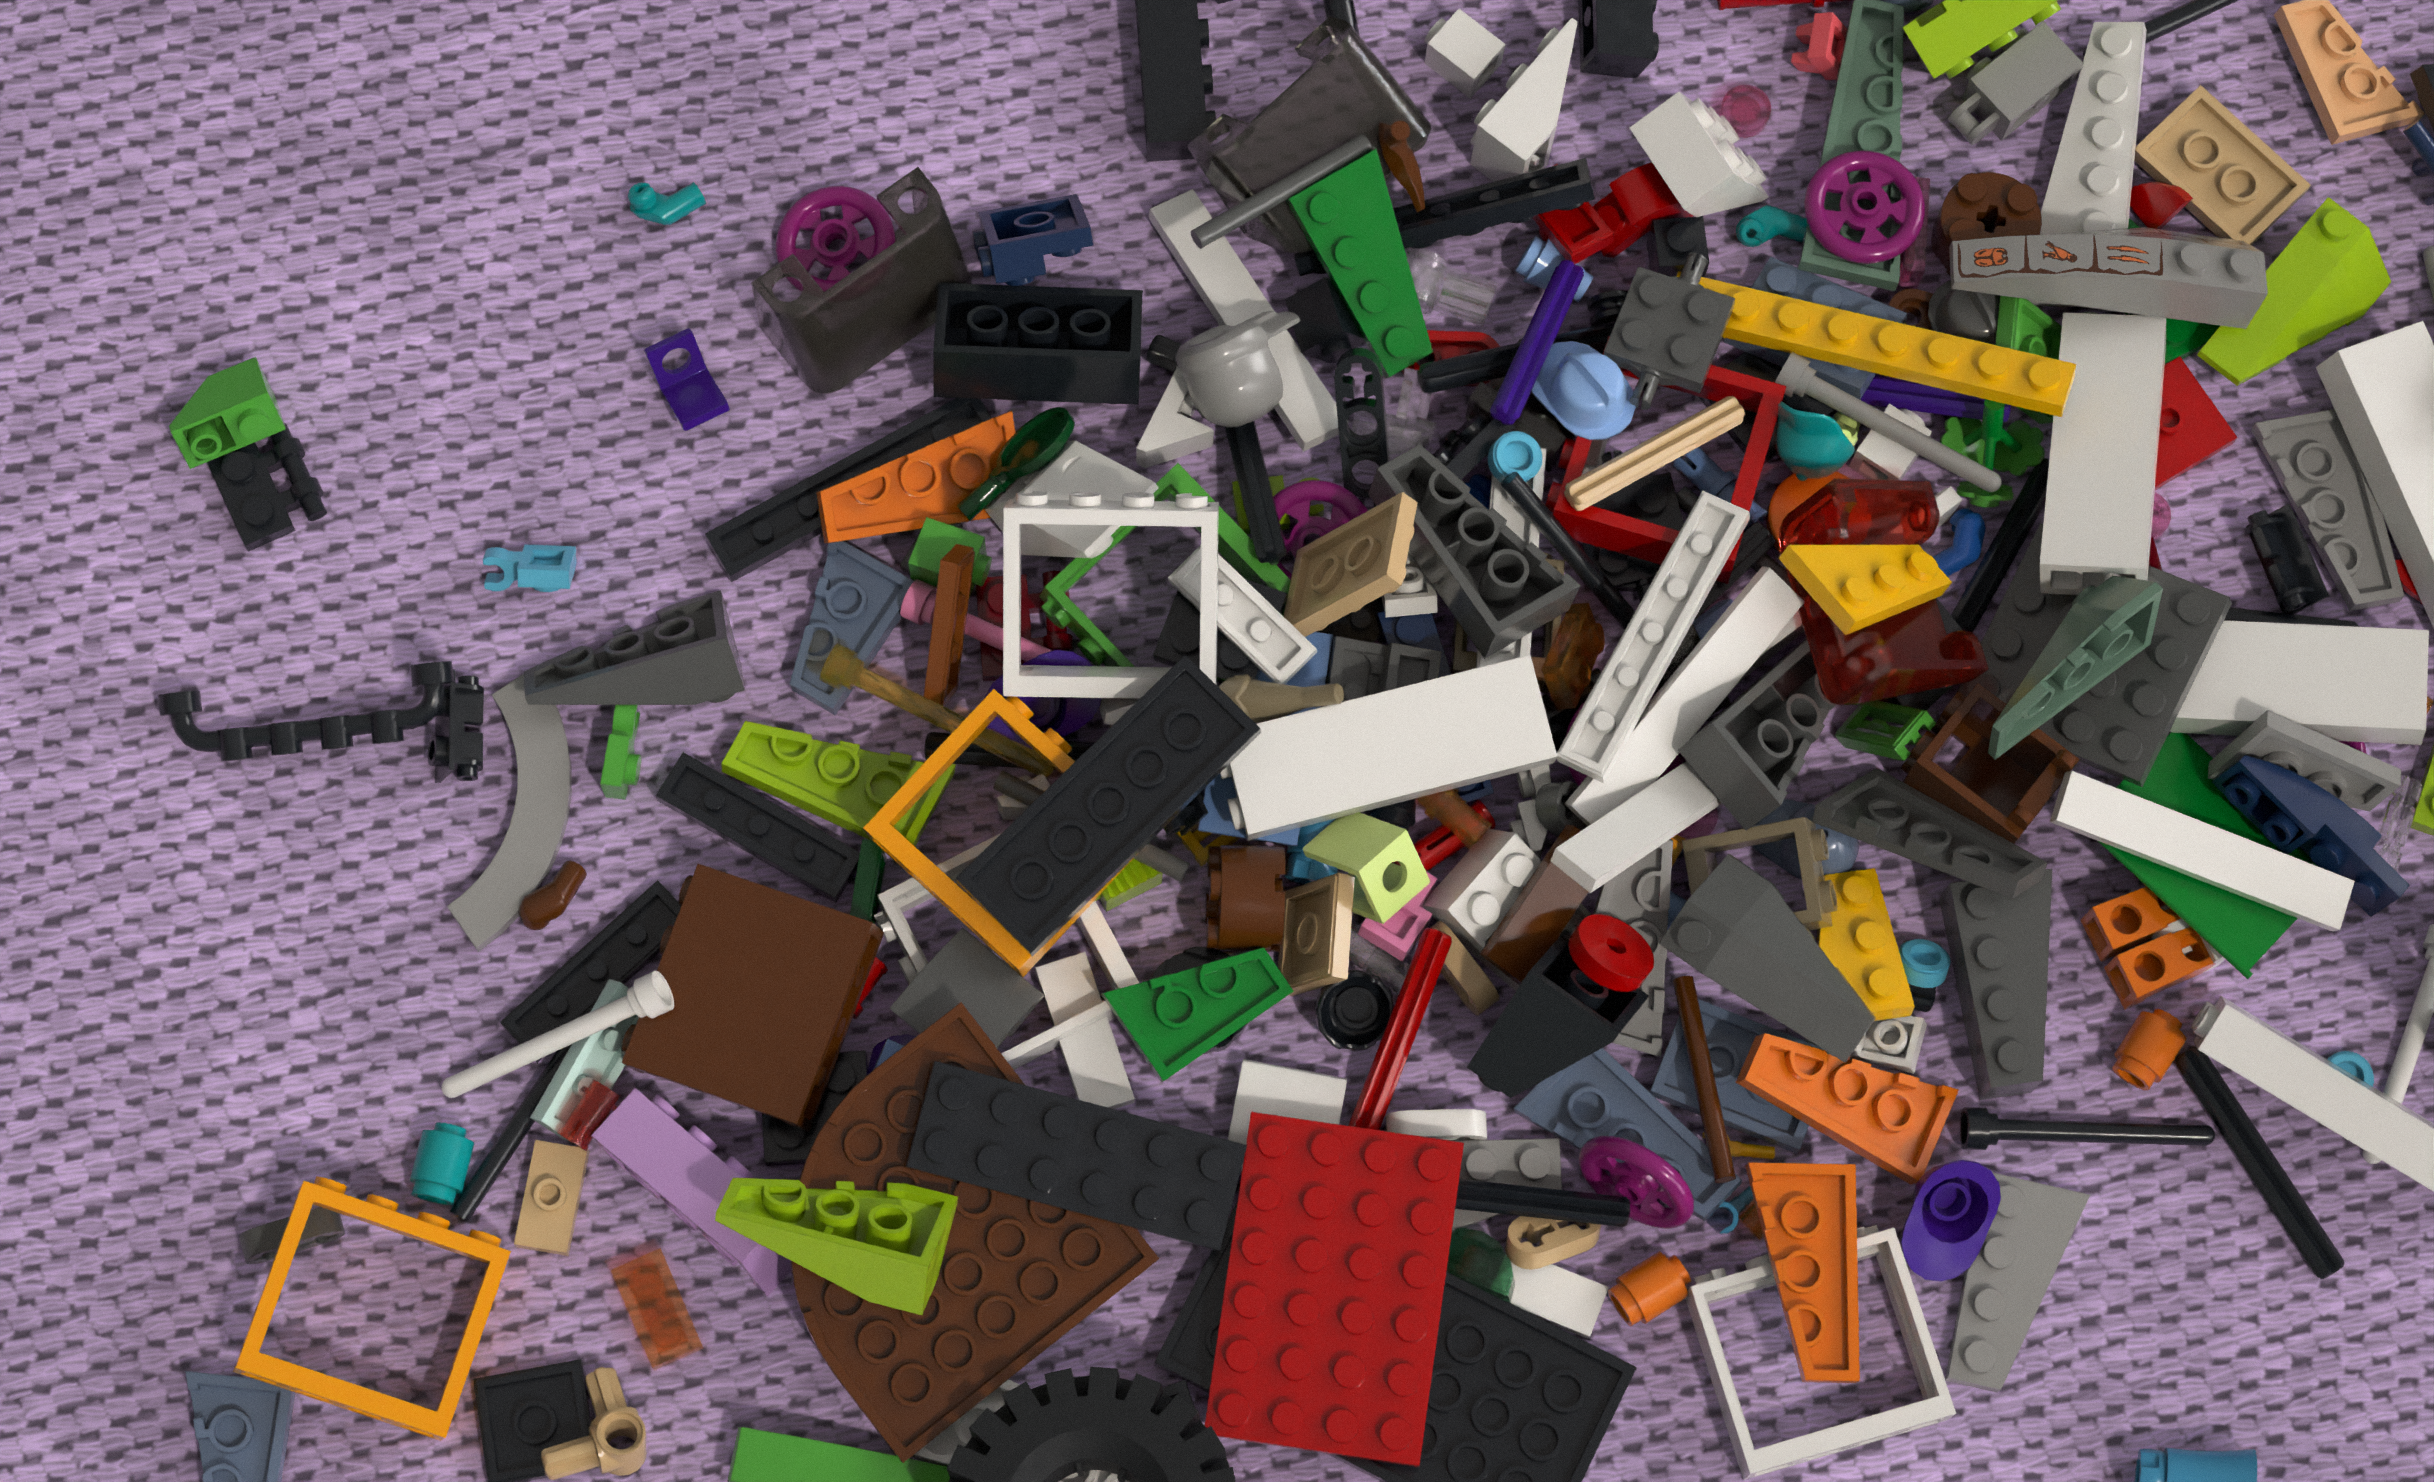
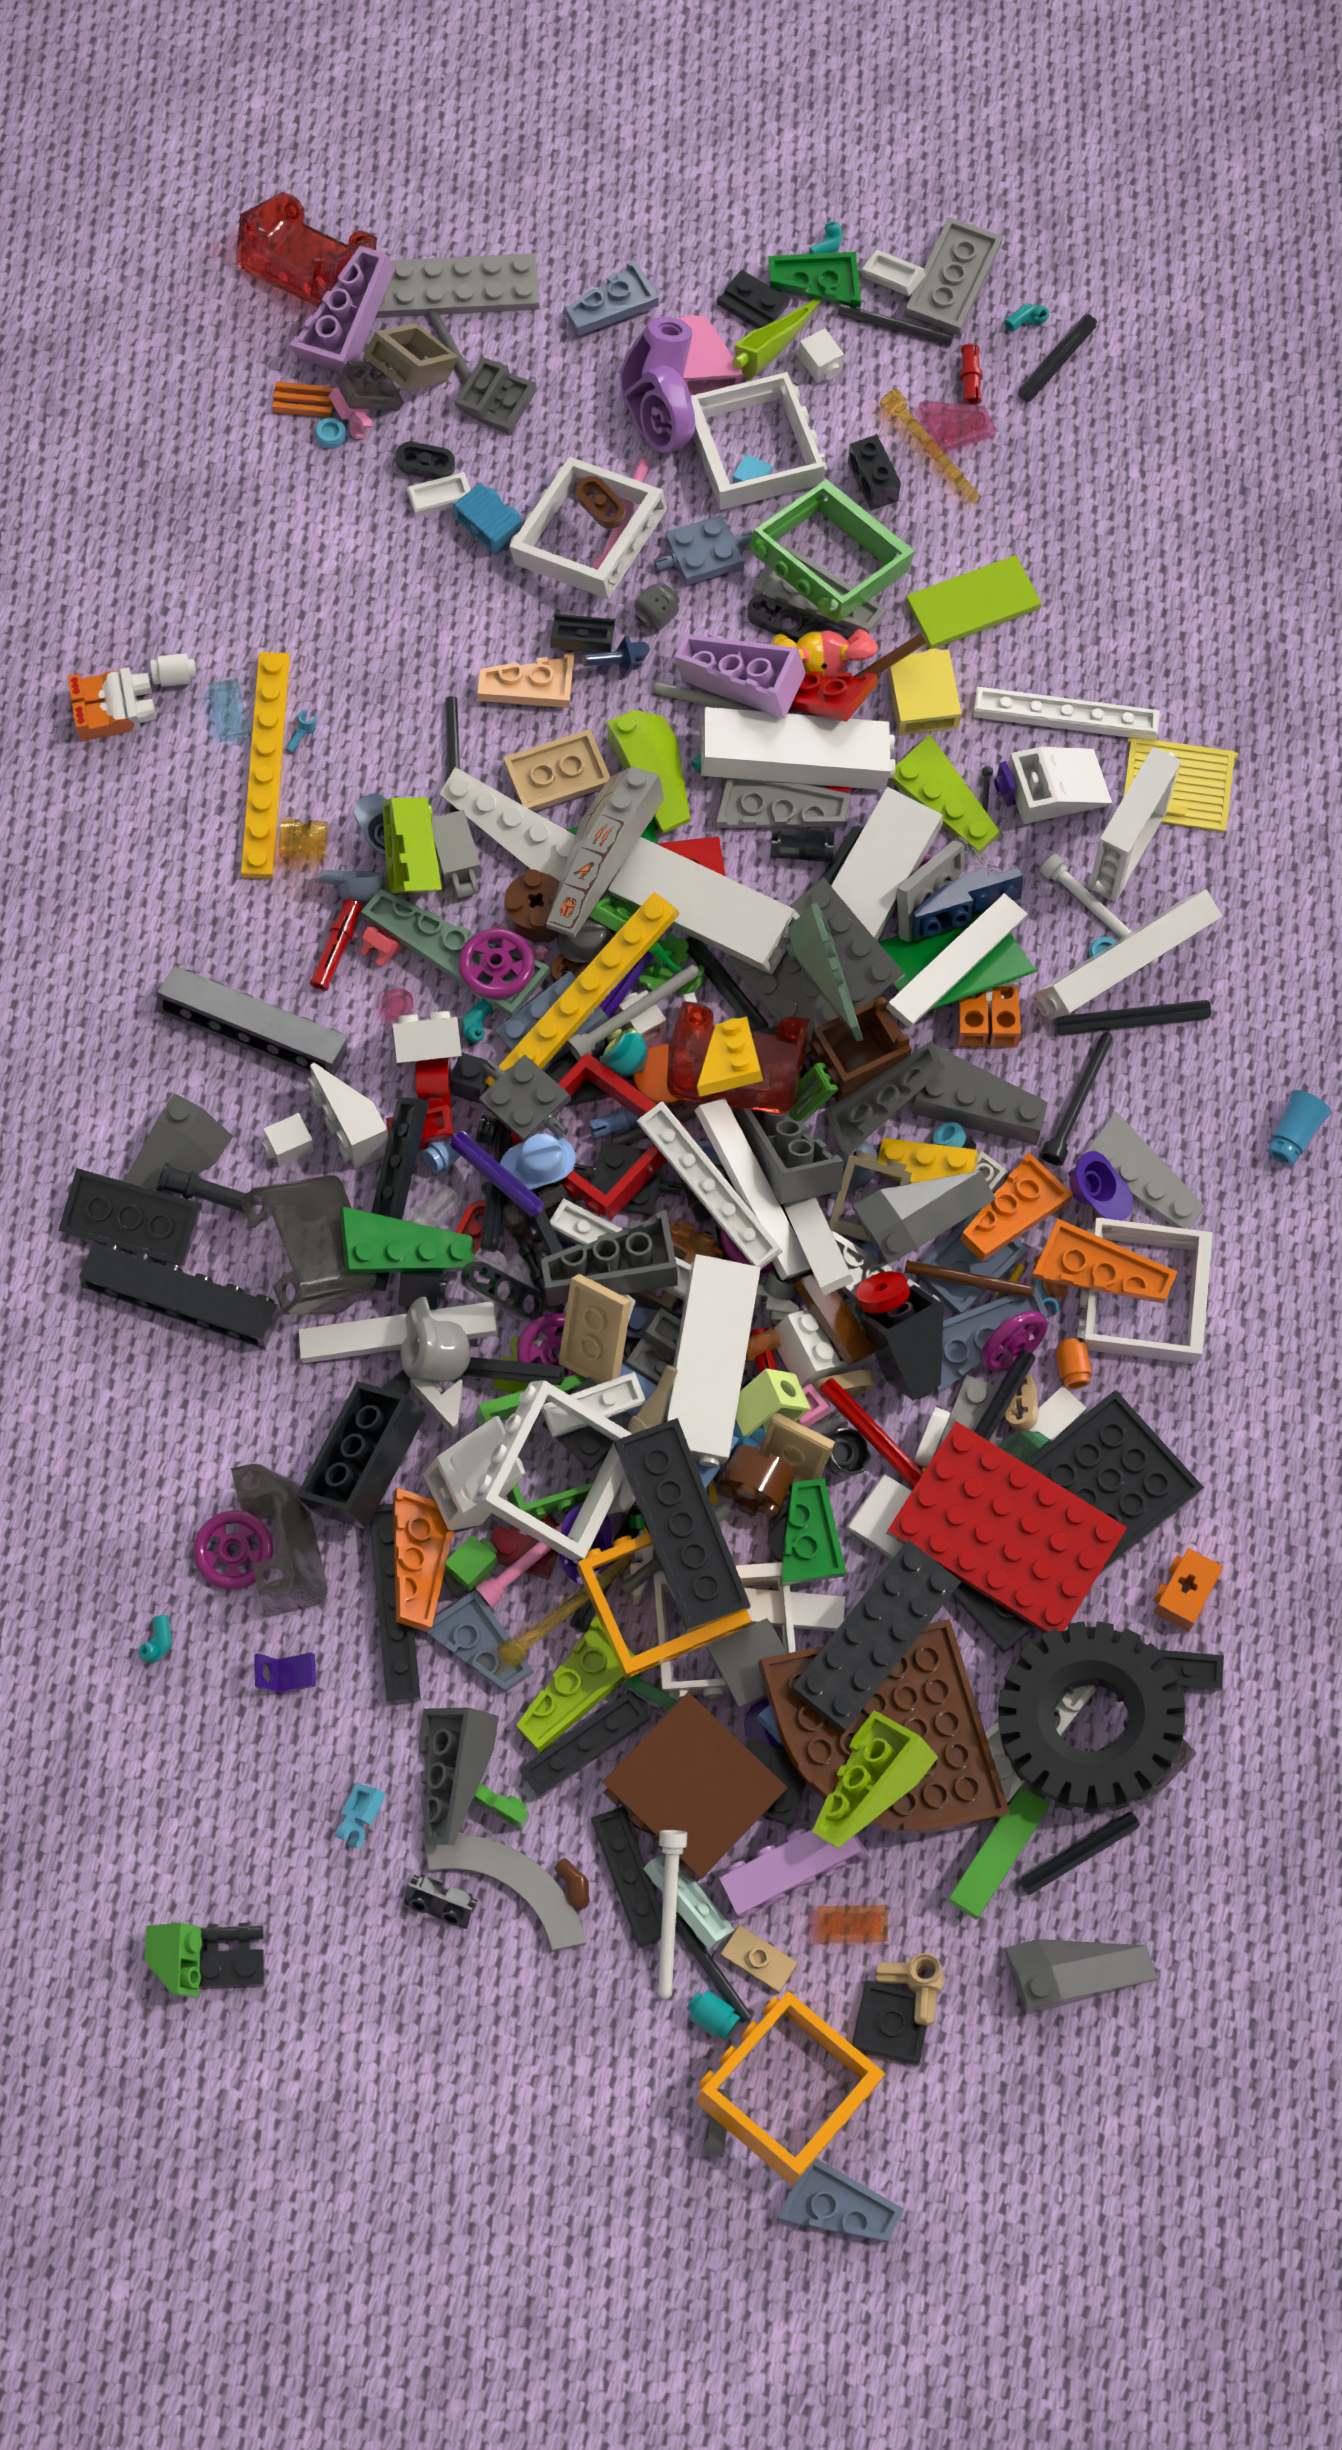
camera: 65 degrees left, 5 degrees down
black bar [158,661,454,761] -> none
clear red pin [557,1079,620,1151] -> none
dark orange tile [922,544,975,709] -> none
dark green piece [957,407,1075,521] -> none
dark blue plate [972,194,1094,286] -> none
dark grey bar [1191,134,1372,249] -> none
reddish brown bar [1379,120,1425,212] -> none
medium azure tile [1488,431,1542,482] -> none
black bar [1501,472,1635,630] -> none
tan axle [1564,396,1745,511] -> none
blue arm [1932,508,1986,577] -> none
orange brick [2112,1009,2186,1090] -> none
red tile [2130,182,2193,229] -> none

